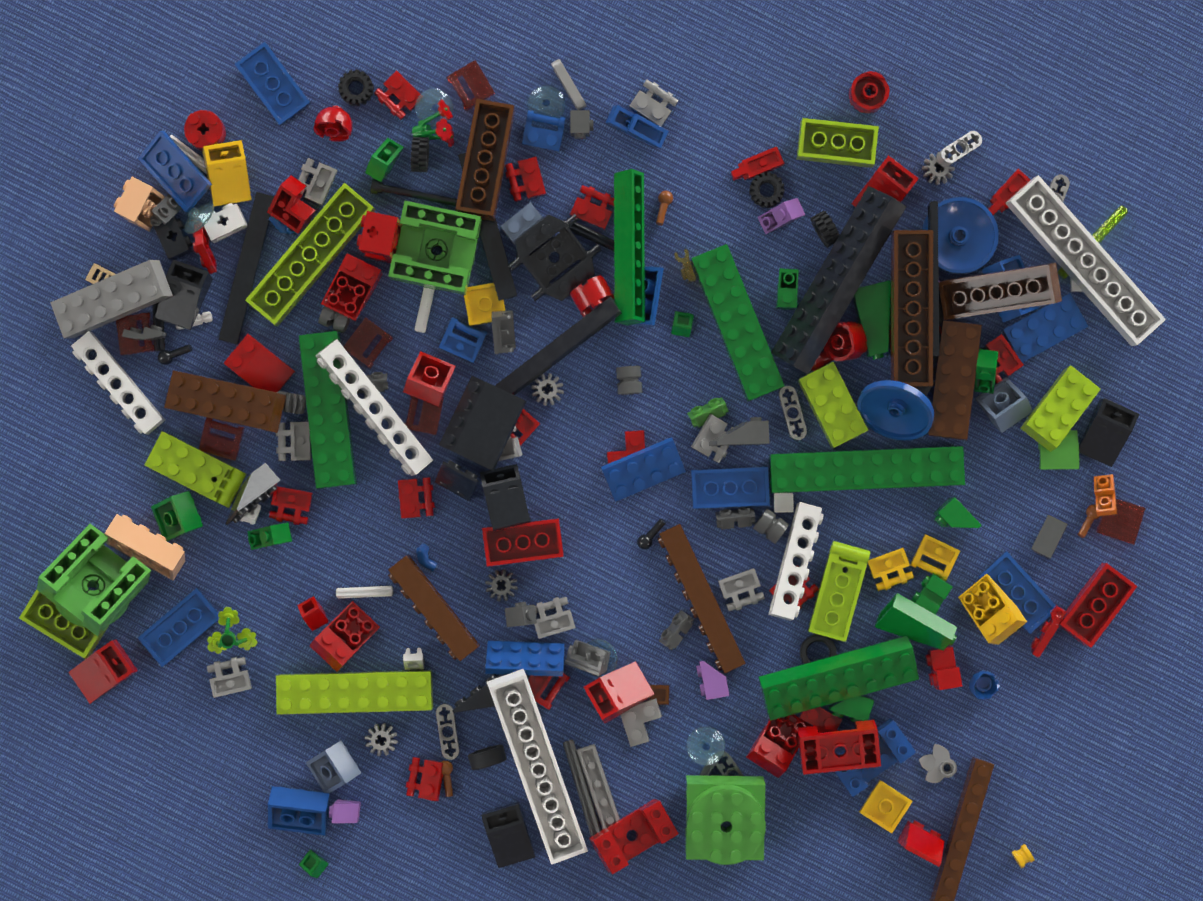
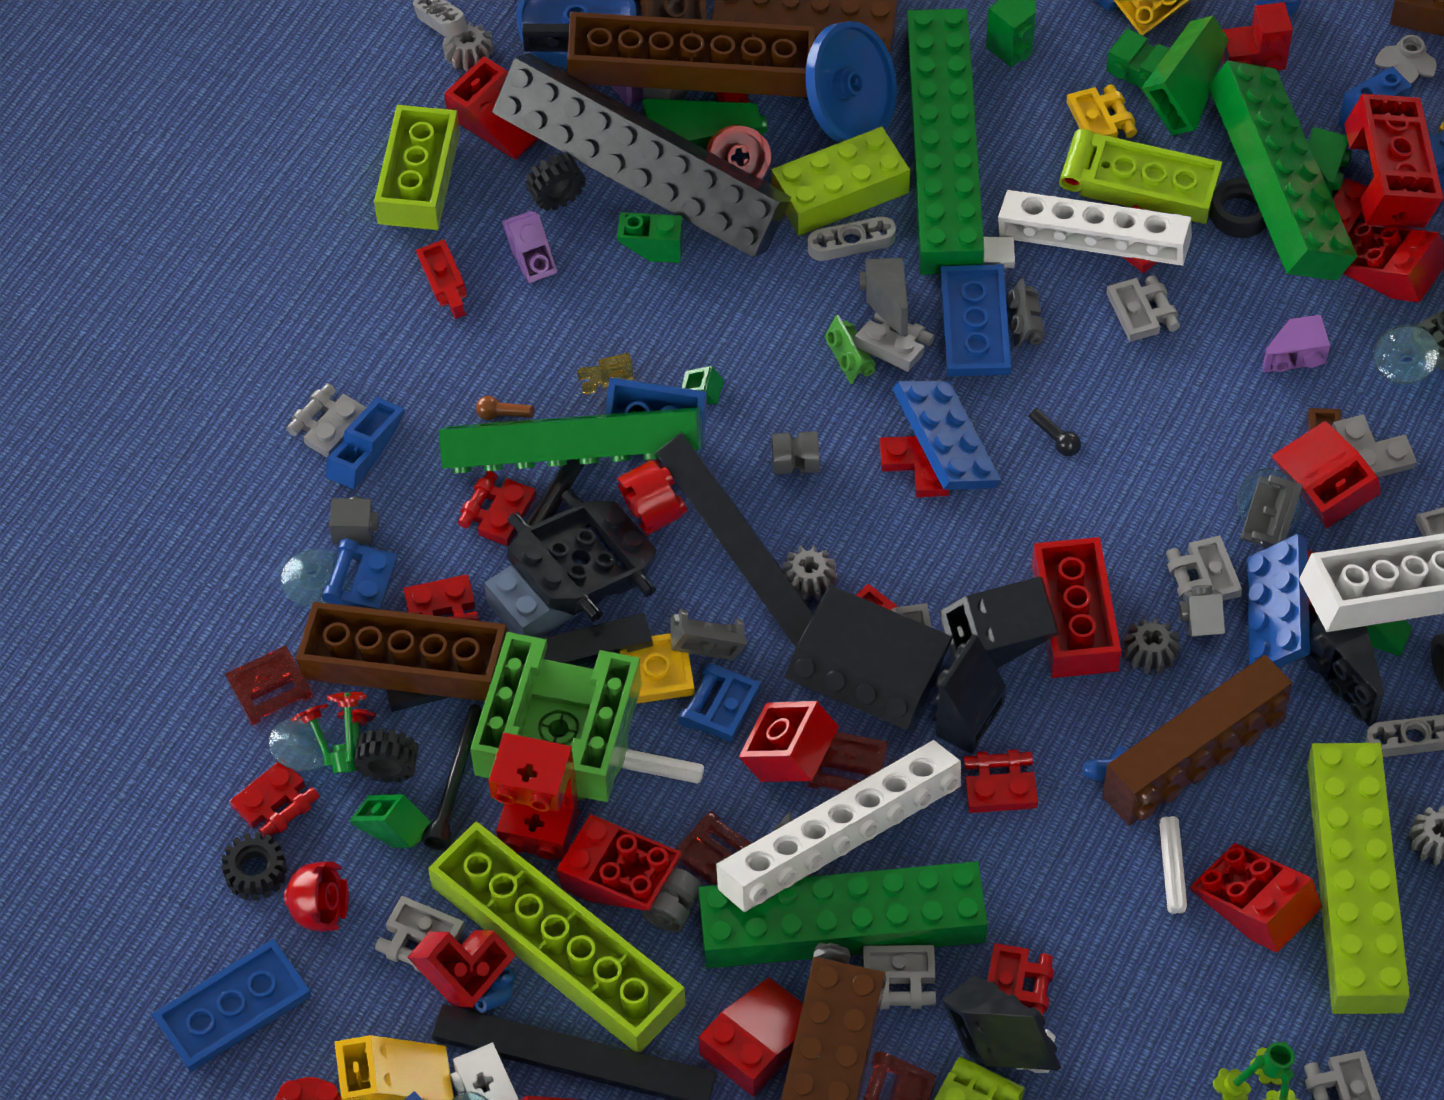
camera: 85 degrees left, 30 degrees down
green slope [247,523,292,550] -> none
red brick [297,596,329,631] -> none
white tile [403,648,424,670] -> none
light grey beam [551,59,587,110] -> none
reddish brown brick [657,524,746,673] -> none
dark grey hinge [659,610,694,650] -> none
green brick [691,244,785,402] -> none
black tyre [749,172,785,208] -> none
dark grey wheel [753,509,789,544] -> none
red brick [849,71,890,113] -> none
yellow plate [910,534,960,581] -> none

